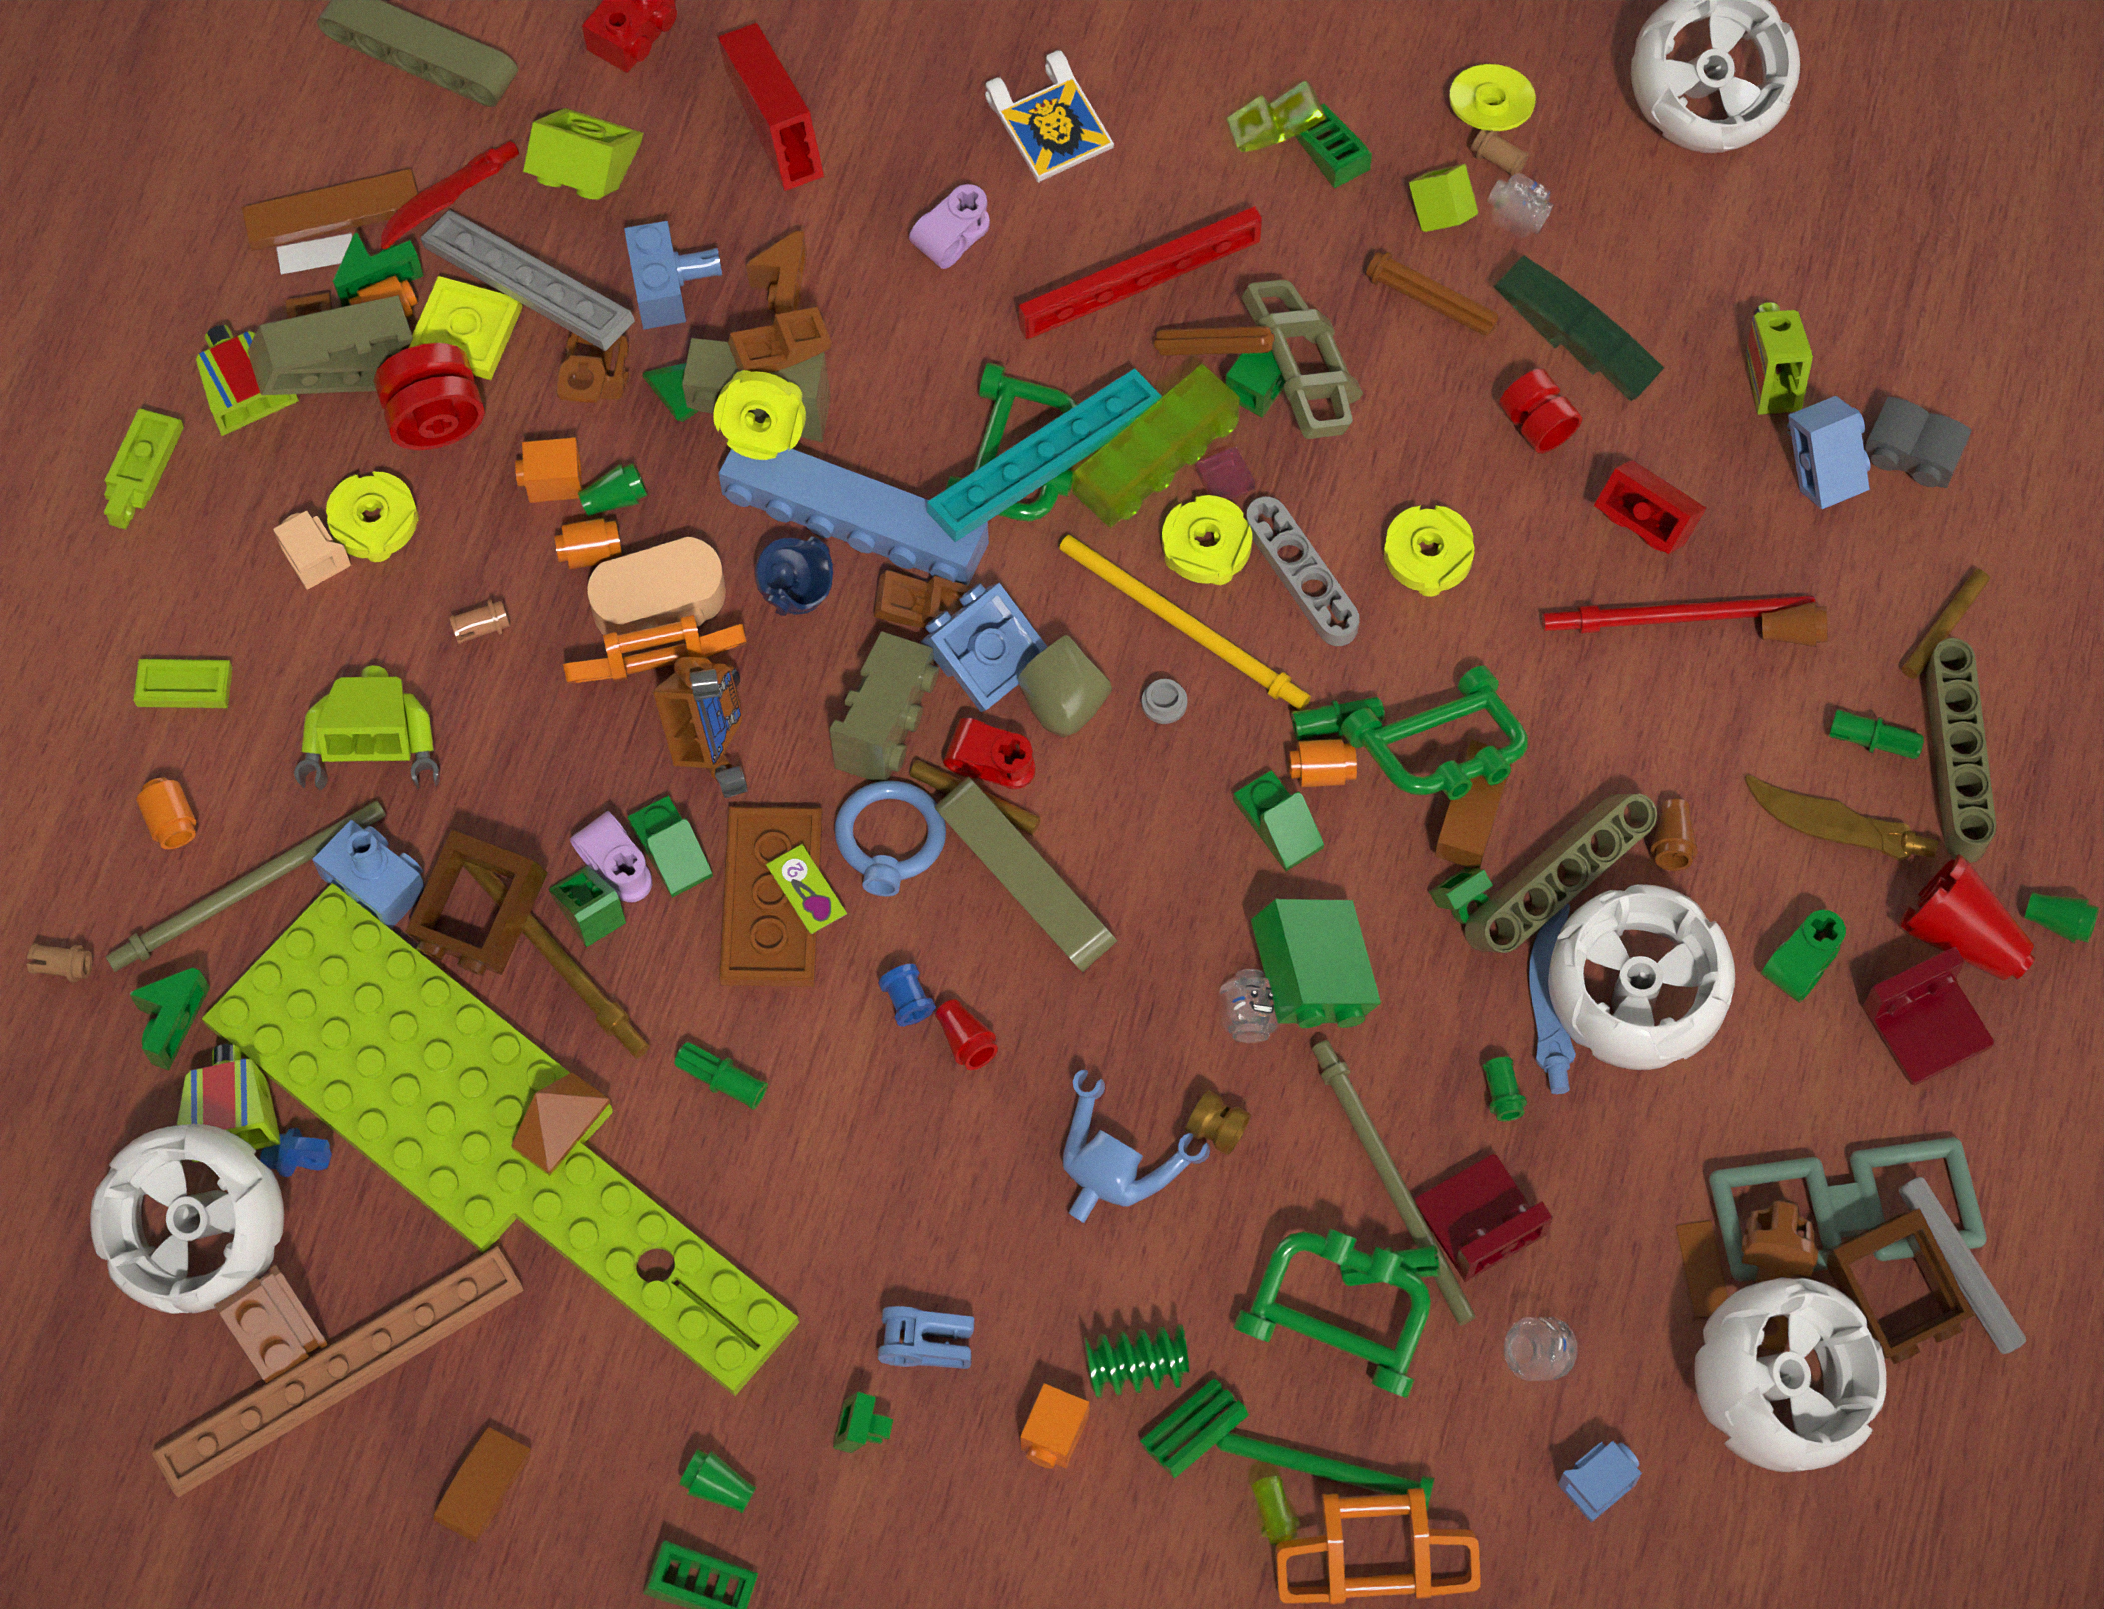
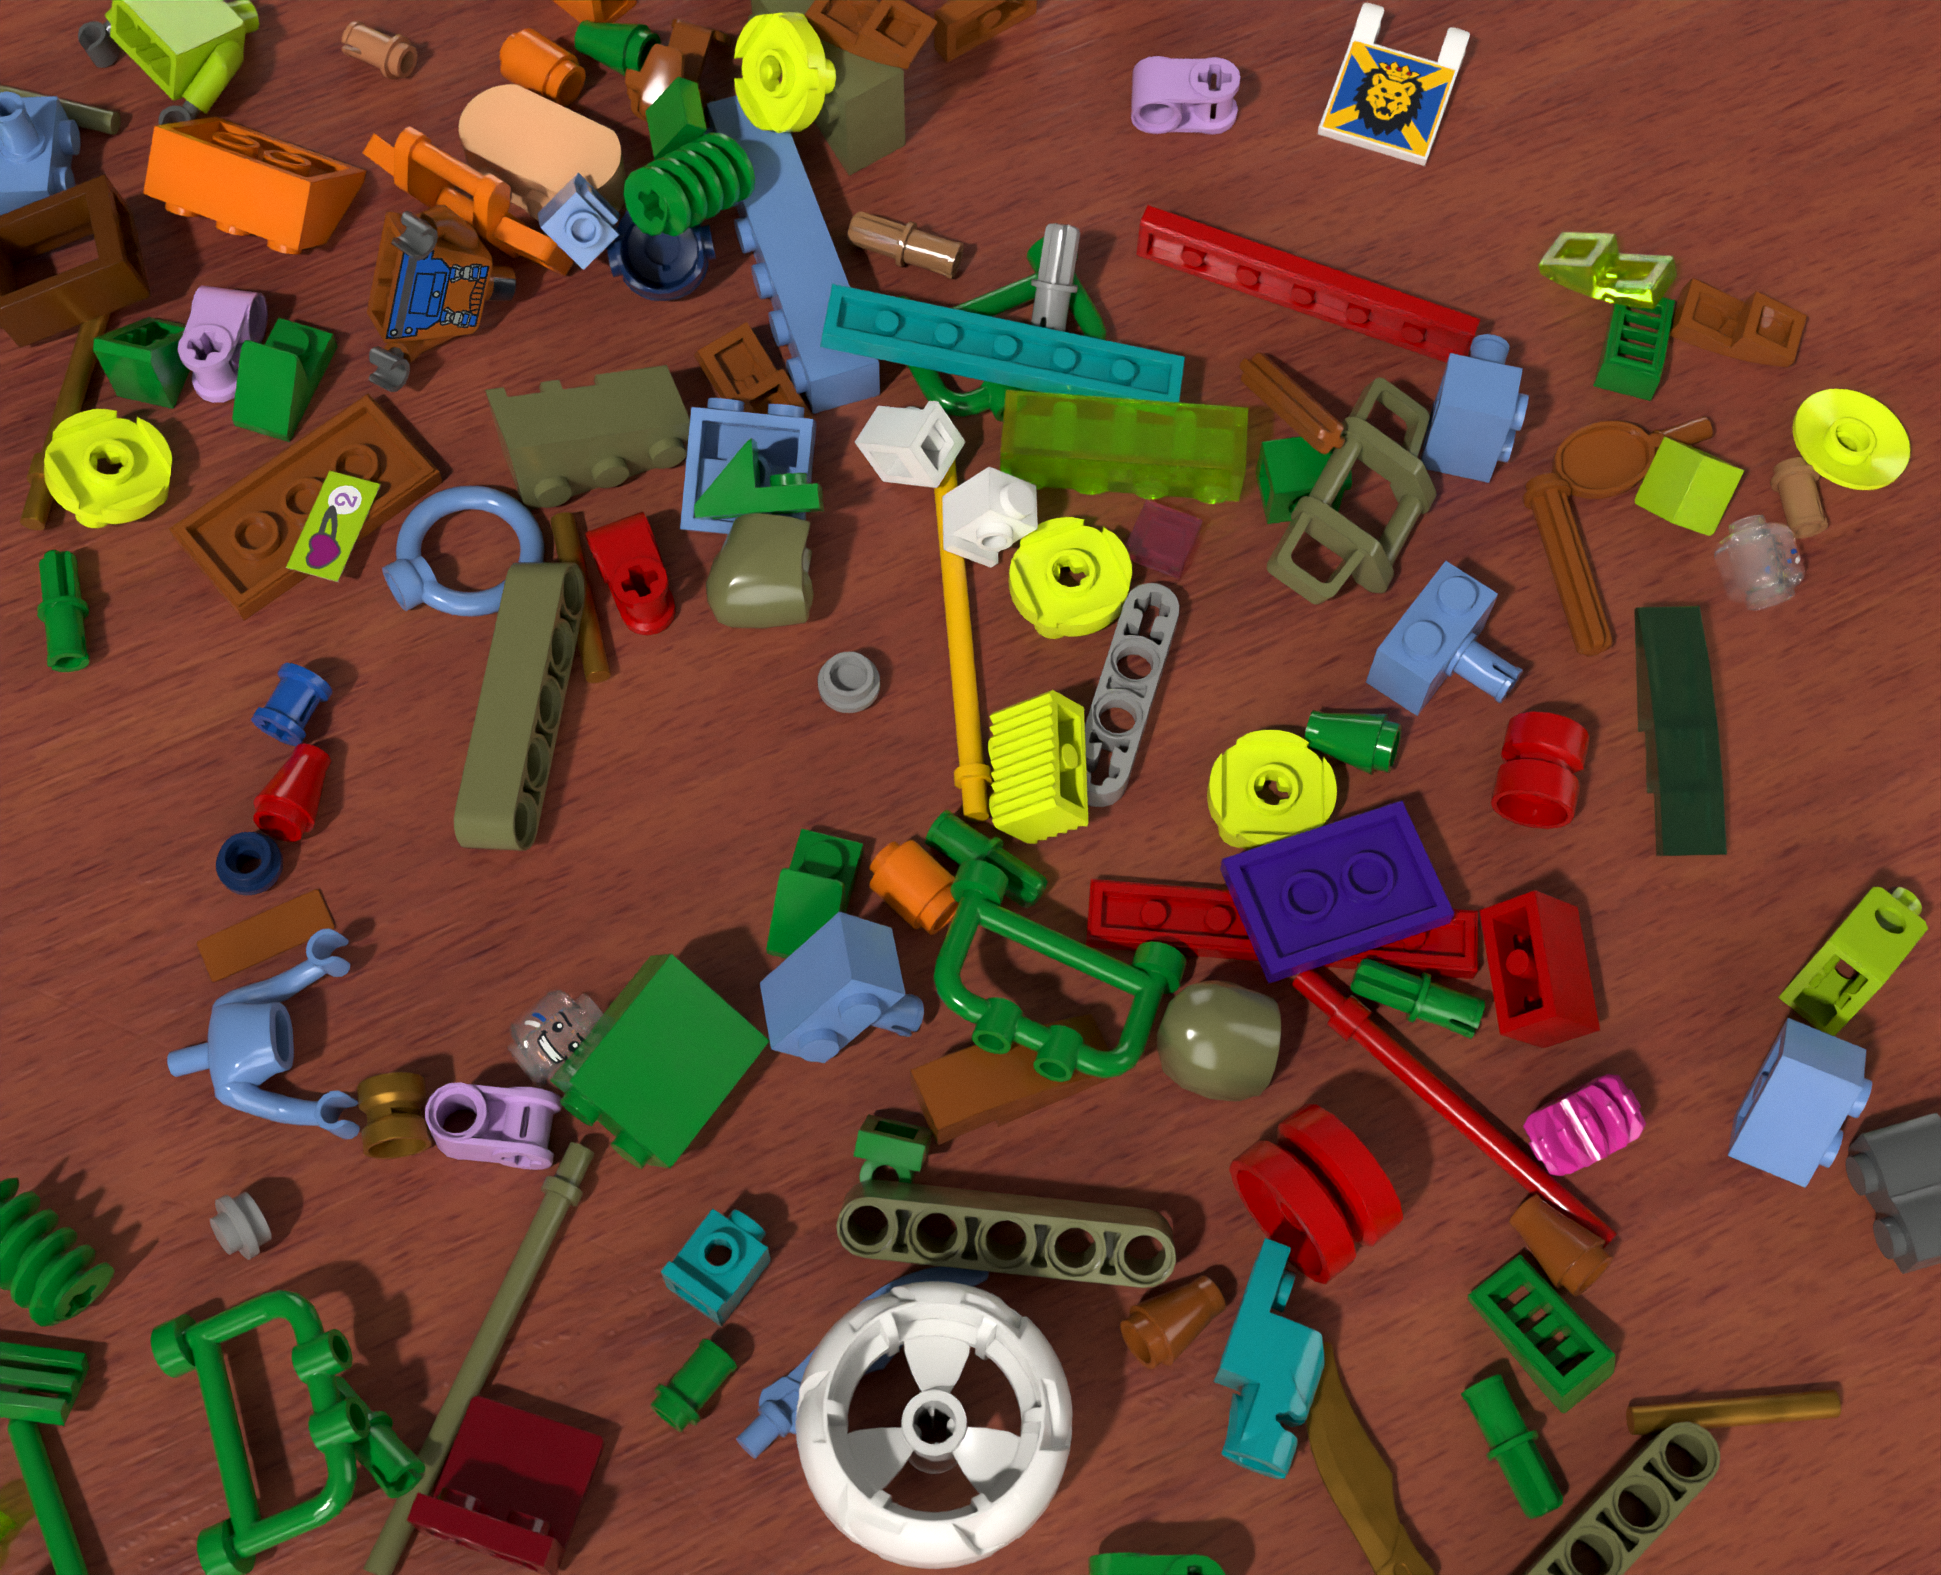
camera: 45 degrees right, 0 degrees up
none -> neon yellow plate [44,409,172,529]
none -> orange slope [143,117,366,255]
none -> dark orange sticker [196,889,335,982]
none -> light grey plate [210,1192,272,1260]
none -> dark blue plate [216,832,283,895]
none -> lavender piece [425,1082,562,1170]
none -> medium blue window [537,172,620,270]
none -> dark orange piece [624,19,733,124]
none -> green piece [624,132,755,237]
none -> green slope [645,76,707,160]
none -> teal brick [661,1209,771,1327]
none -> green slope [694,438,824,520]
none -> medium blue brick [760,912,924,1063]
none -> medium nougat axle [847,211,964,279]
none -> white brick [855,401,965,488]
none -> white brick [942,467,1038,568]
none -> neon yellow brick [988,690,1089,844]
none -> light grey axle [1031,223,1080,332]
none -> red tile [1086,879,1478,979]
none -> olive piece [1157,980,1281,1102]
none -> teal plate [1213,1238,1325,1479]
none -> dark purple plate [1220,801,1454,984]
none -> red wheel [1229,1104,1403,1284]
none -> green cone [1304,710,1402,775]
none -> green axle [1351,958,1485,1039]
none -> medium blue brick [1366,561,1523,716]
none -> medium blue brick [1420,334,1529,483]
none -> green slope [1468,1254,1615,1414]
none -> dark pink gear [1523,1074,1646,1176]
none -> dark orange piece [1552,416,1713,499]
none -> dark orange slope [1669,278,1807,367]

